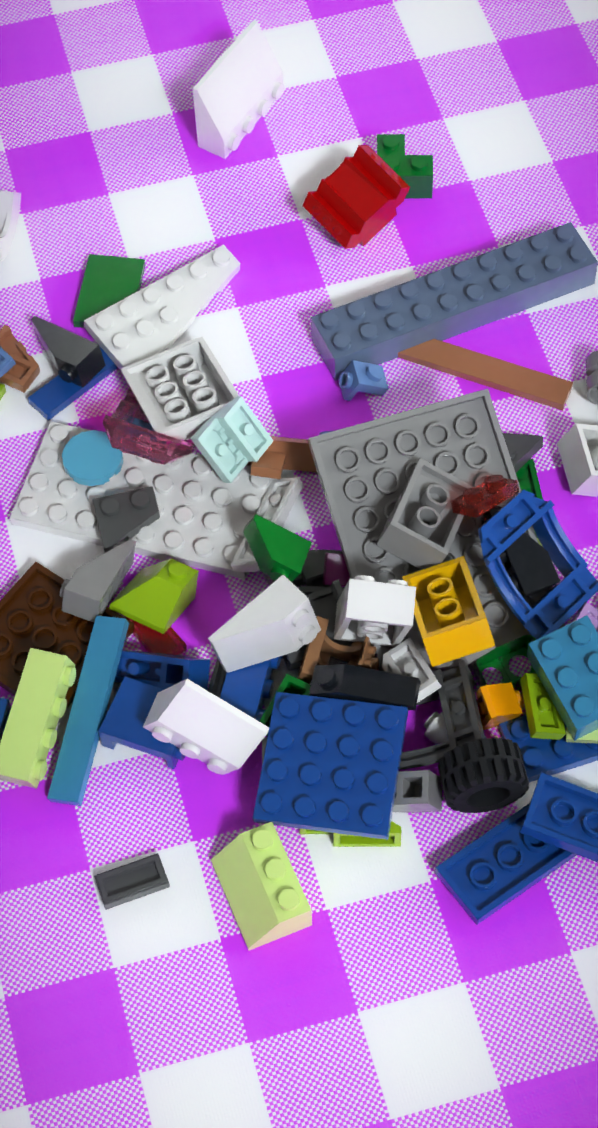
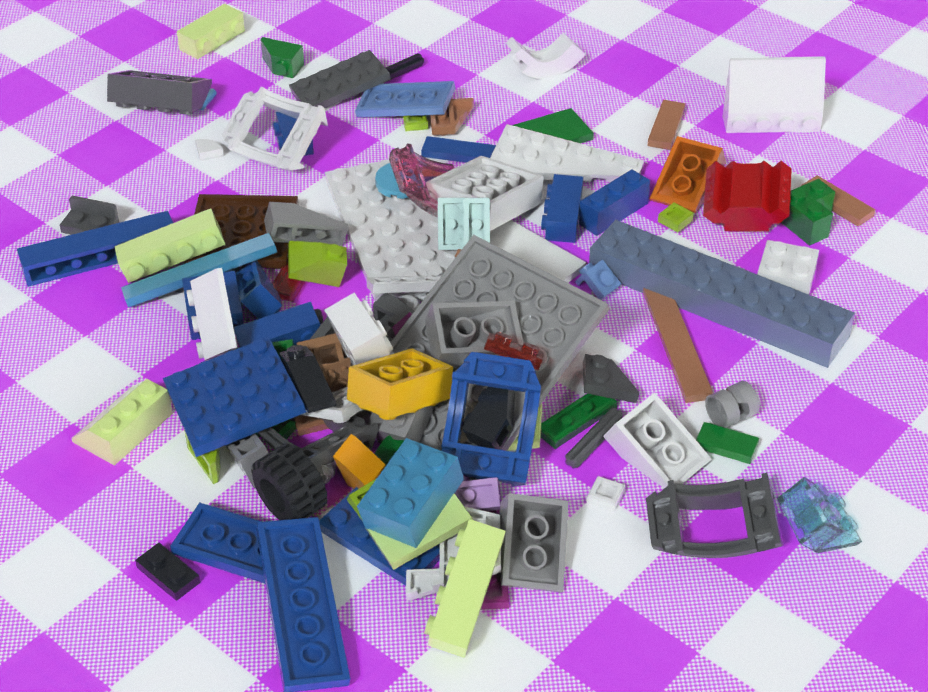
camera: 55 degrees right, 15 degrees down
black slope [31,316,106,387] -> none
dark grey wing [92,486,160,553] -> none
dark grey tile [94,853,170,910] -> none
white slope [208,575,321,673] -> none
green slope [243,514,312,582] -> none
none -> black plate [135,543,200,601]
none -> white tile [490,220,586,283]
none -> blue brick [541,174,584,243]
none -> dark grey axle [565,408,623,468]
none -> blue brick [579,169,650,236]
none -> nougat tile [647,99,686,150]
none -> orange slope [649,136,726,213]
none -> lime plate [658,202,694,232]
none -> white brick [757,240,819,295]
none -> nougat tile [801,175,876,227]

